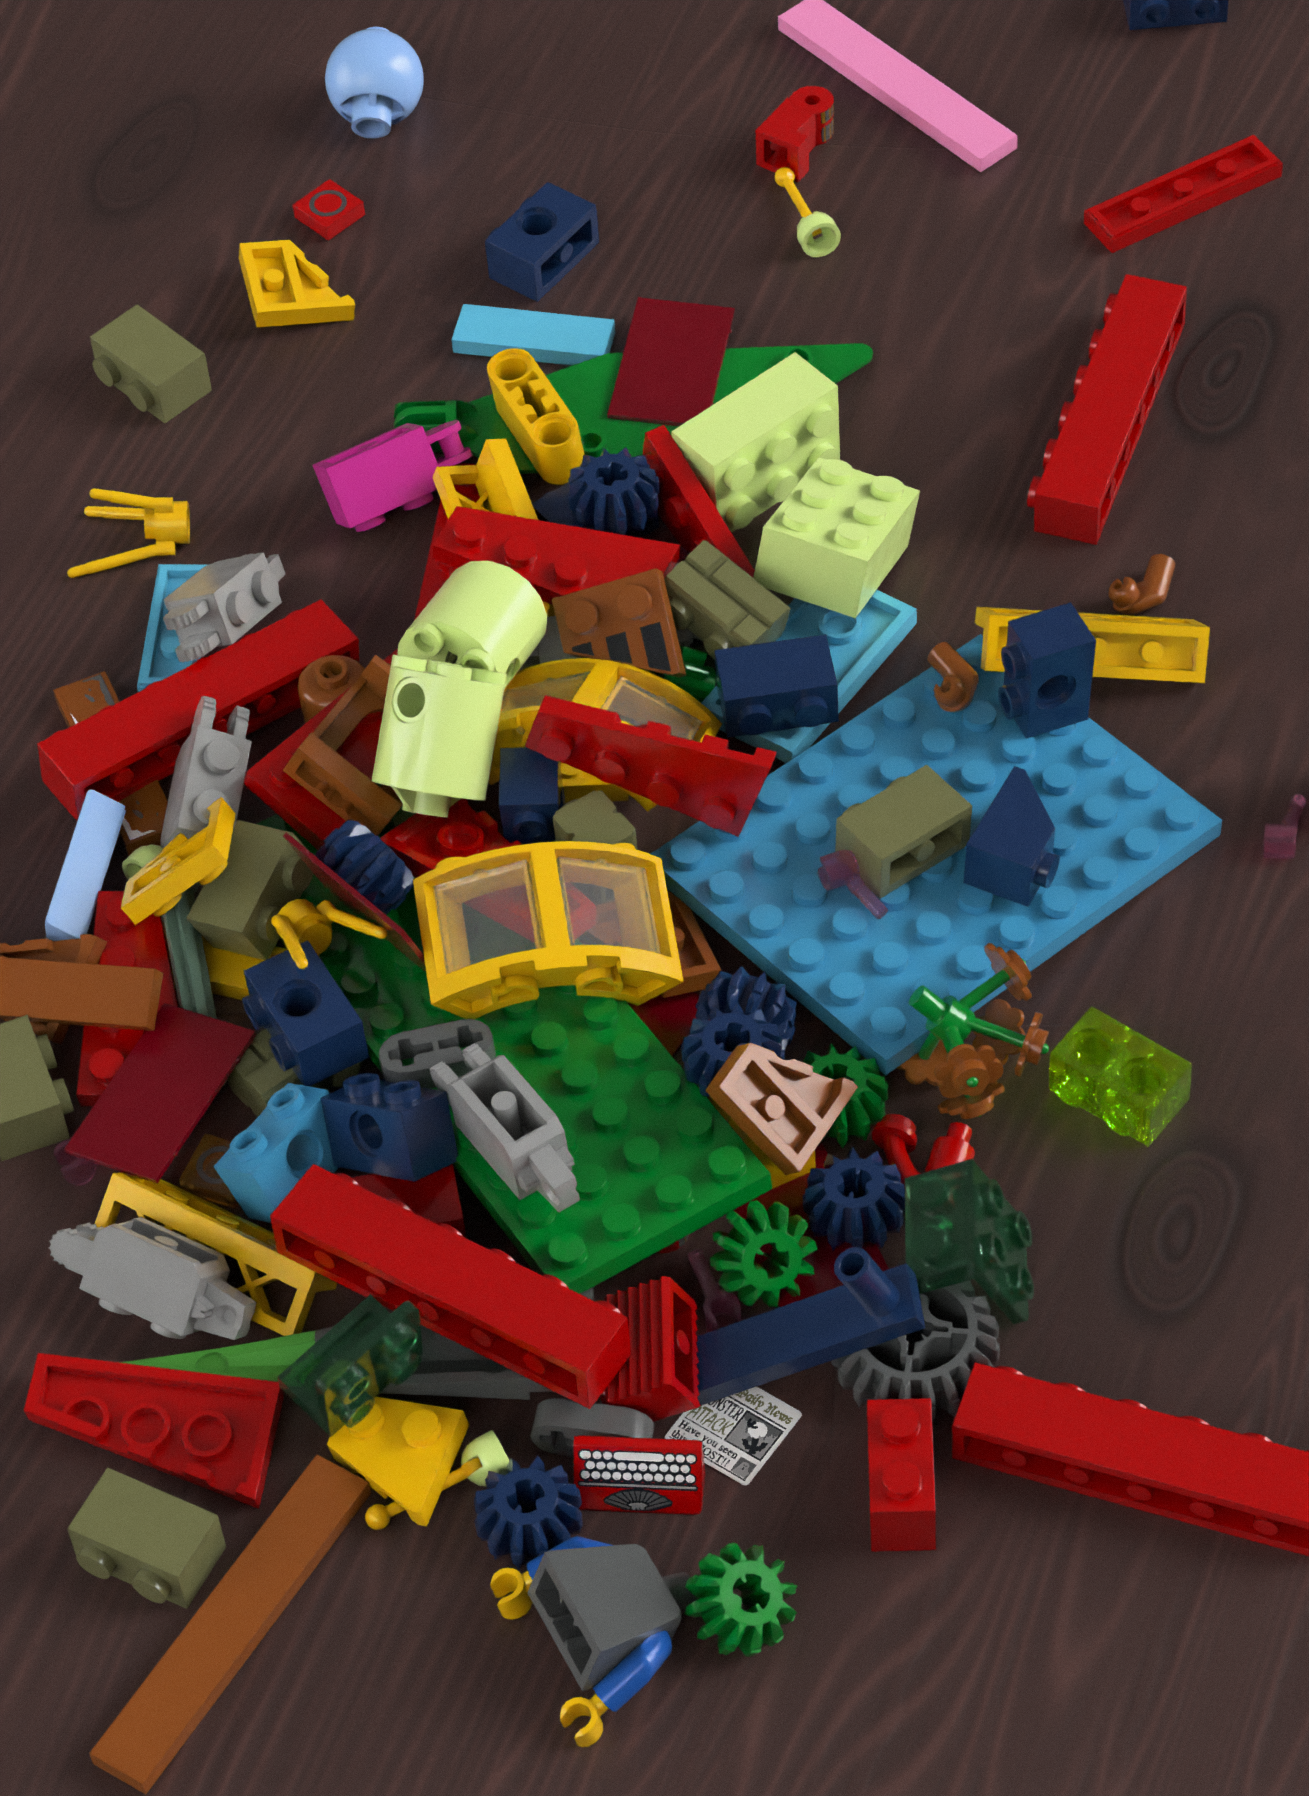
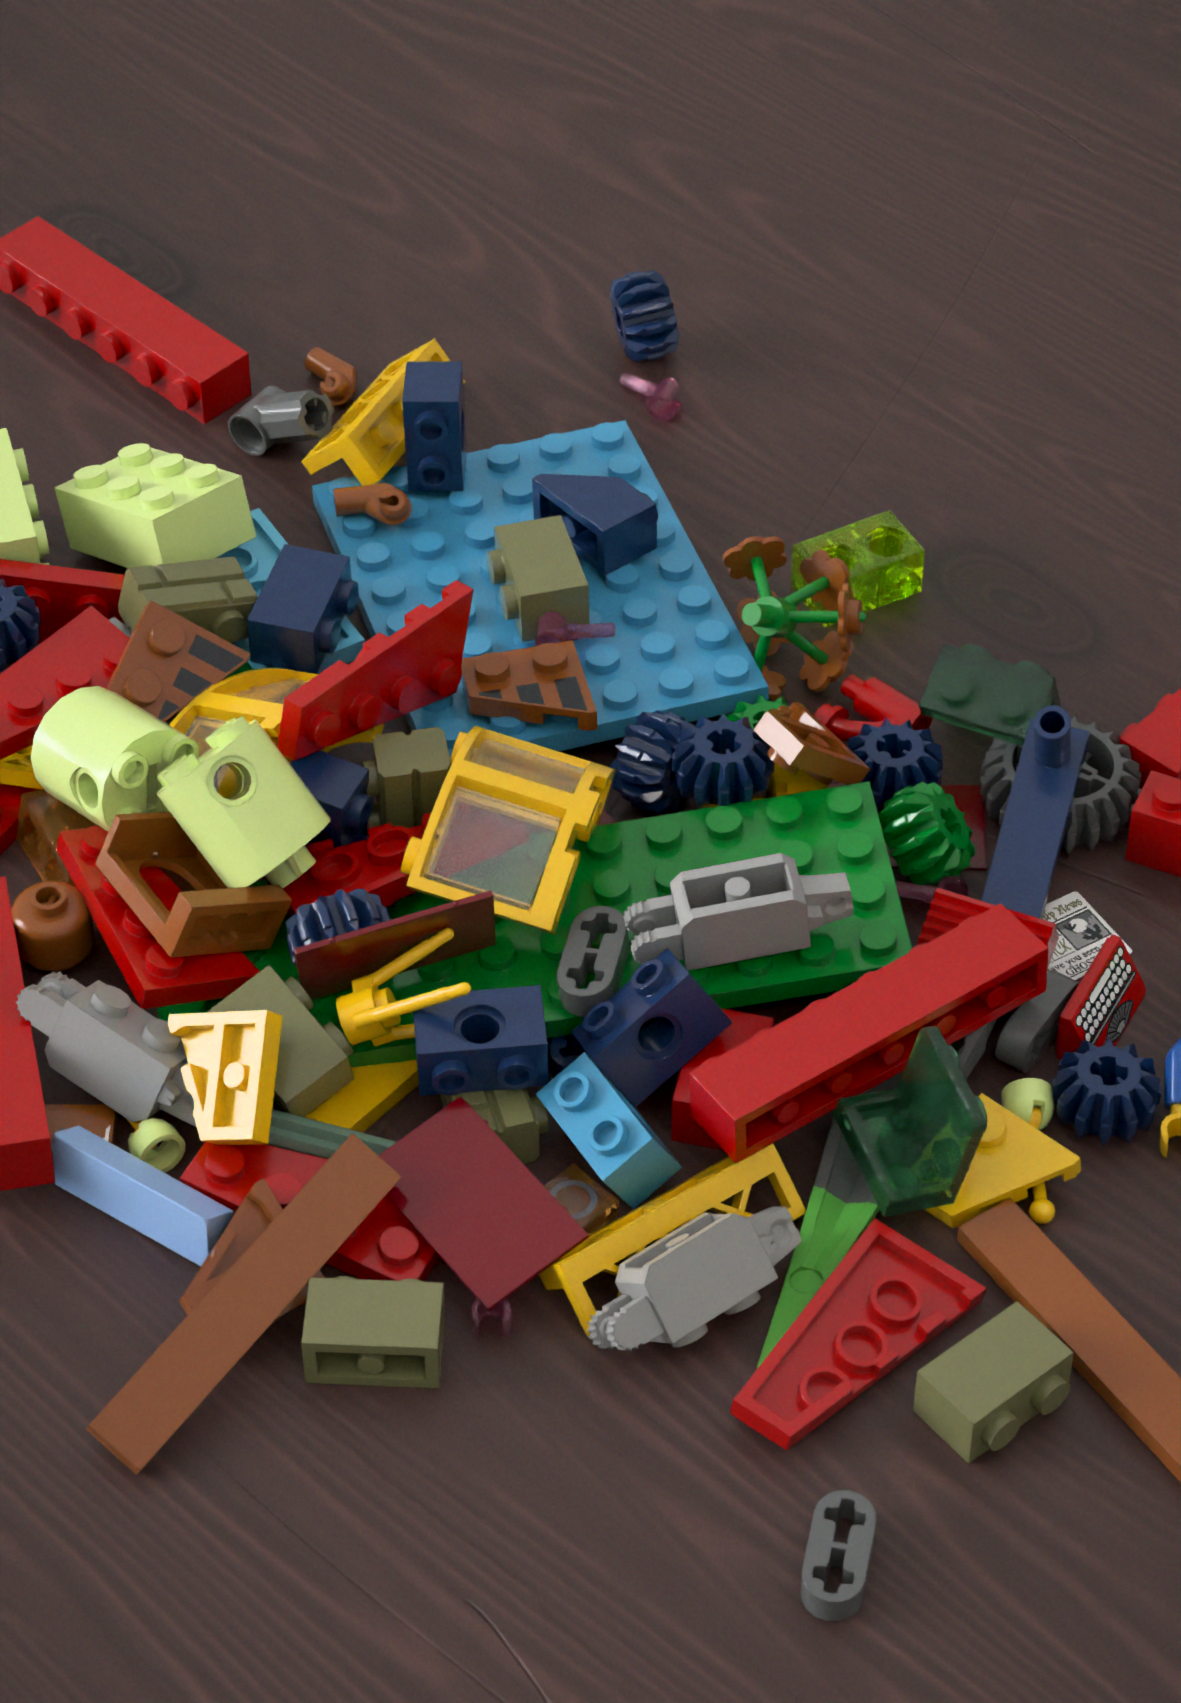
camera: 70 degrees left, 5 degrees down
none -> dark grey piece [228,386,334,456]
none -> dark orange wing [461,640,598,731]

